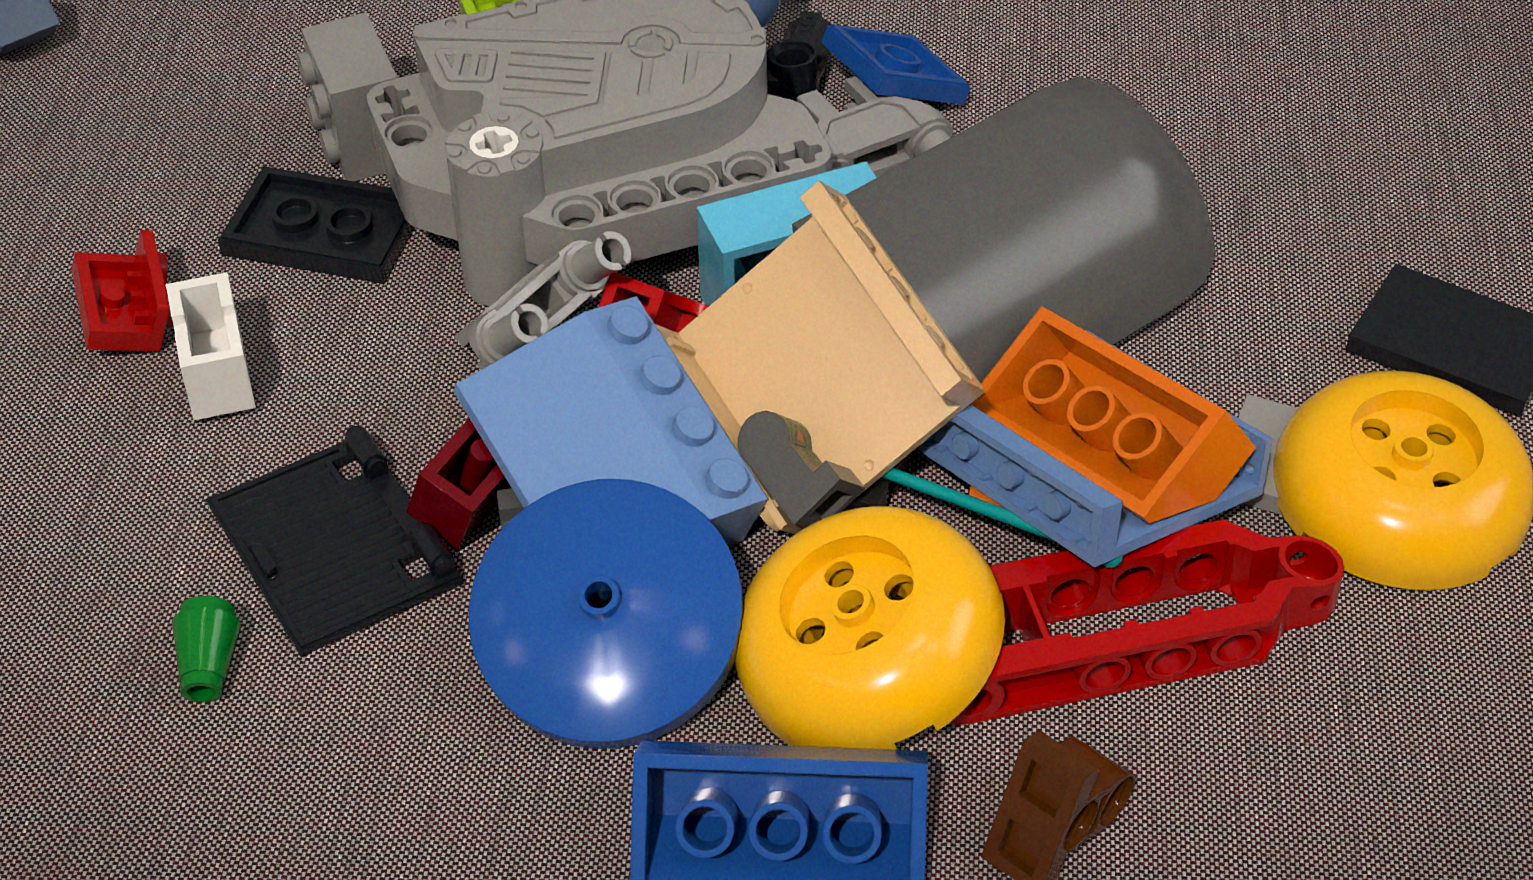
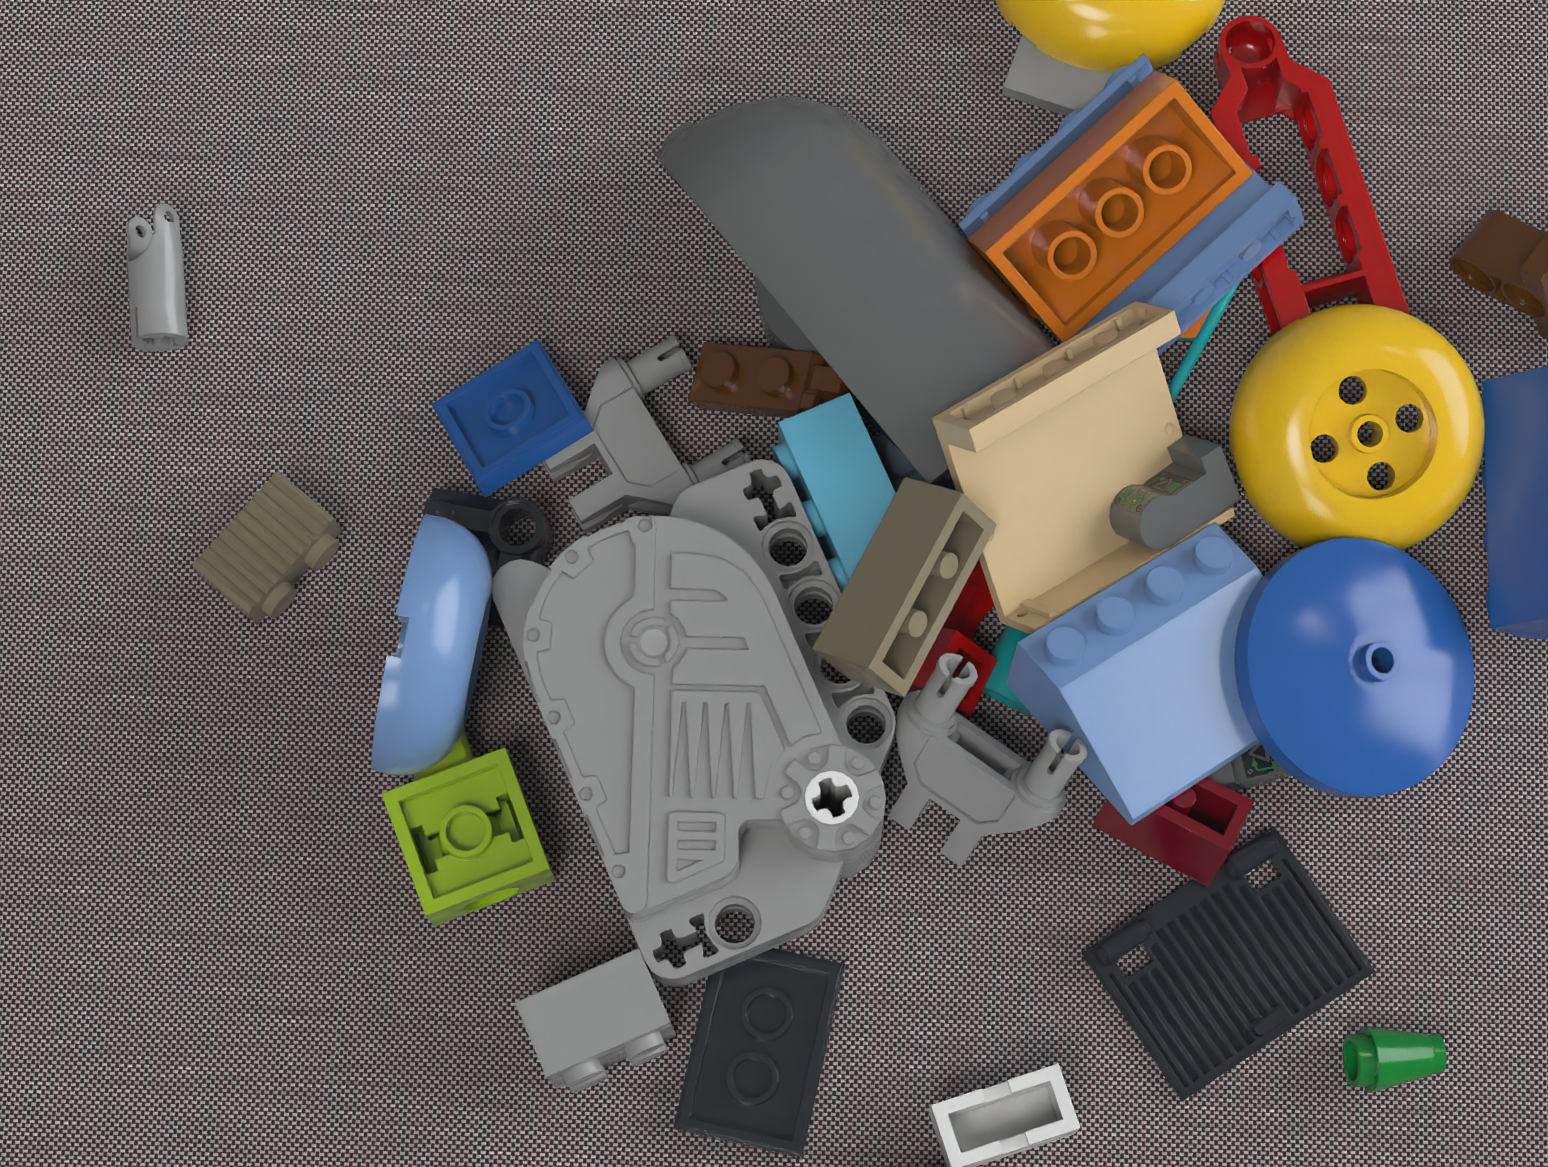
camera: 90 degrees left, 30 degrees up
none -> dark tan brick [812,477,997,697]

